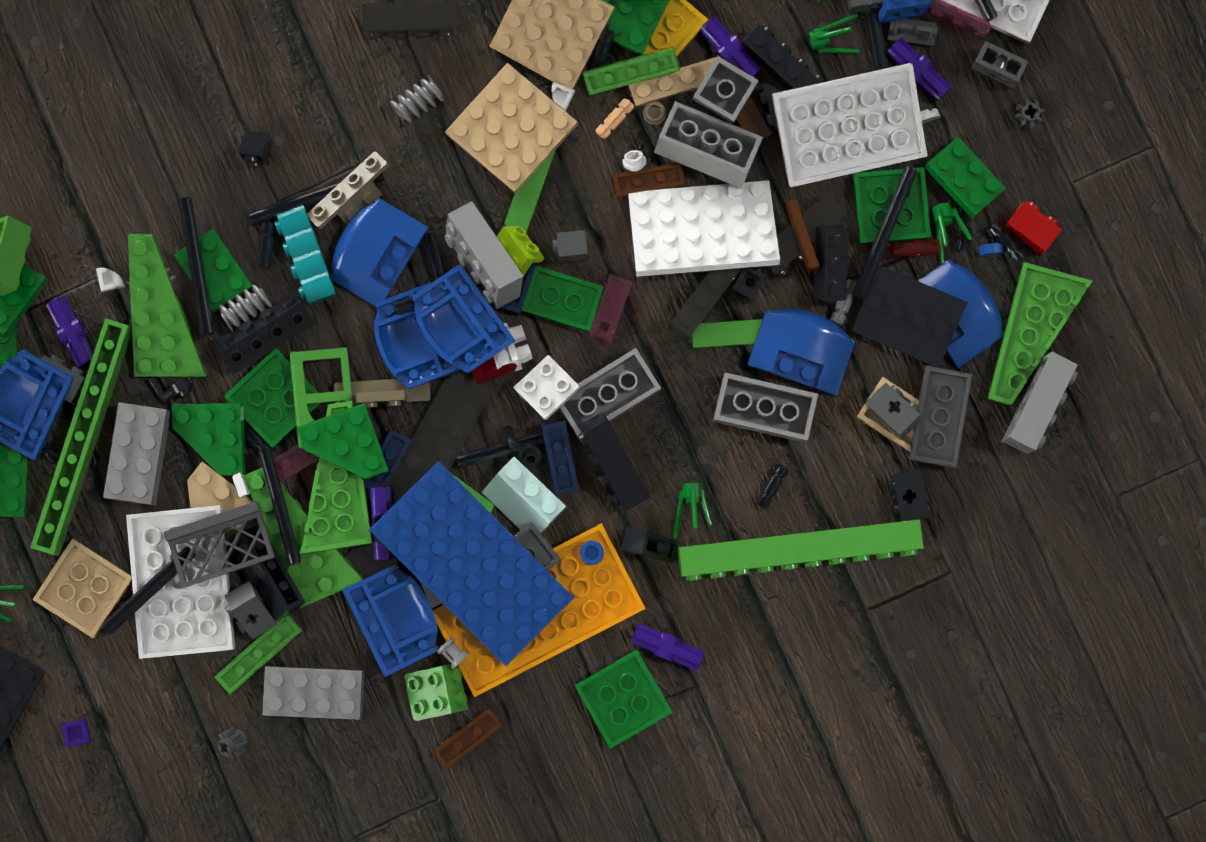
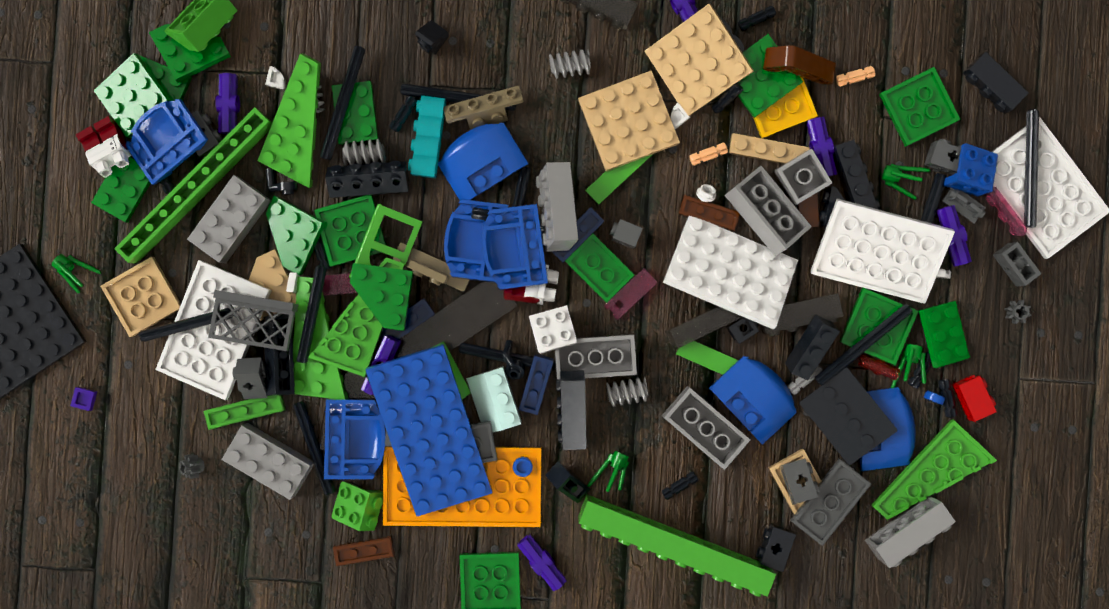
camera: 30 degrees right, 5 degrees up
light grey bush [437,637,469,669] -> none
lime bracket [497,226,544,276] -> none
bright green tile [583,47,680,95] -> none
dark tan plate [643,101,666,125] -> none
reddish brown tile [786,199,819,273] -> none
none -> black axle [293,401,335,495]
none -> light grey piece [606,377,648,407]

